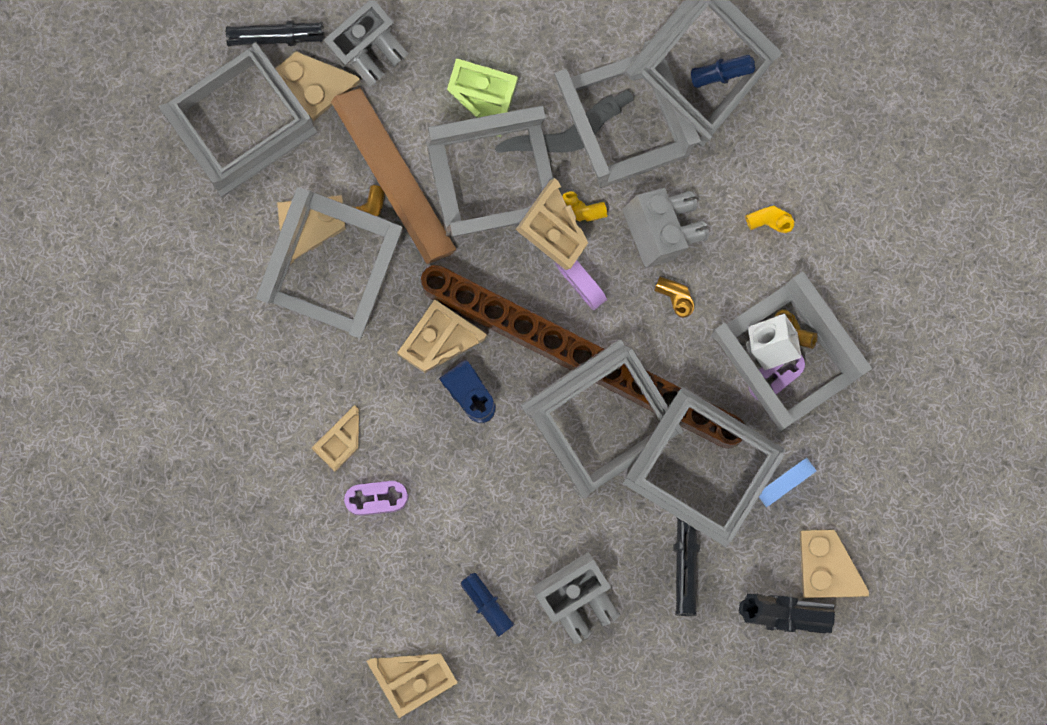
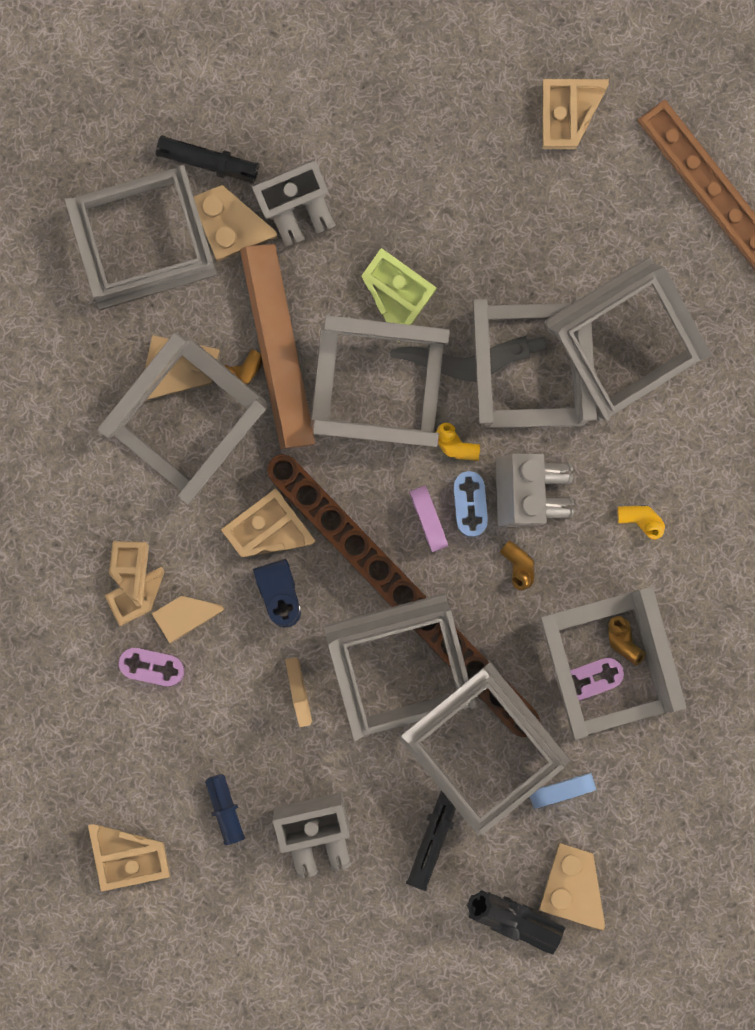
camera: 20 degrees right, 5 degrees up
tan wing [515,178,588,270] -> none
dark blue axle [691,54,756,88] -> none
white brick [746,314,801,370] -> none
none -> tan tile [109,541,149,606]
none -> tan tile [152,596,225,644]
none -> tan tile [285,657,312,728]
none -> light blue beam [453,471,488,537]

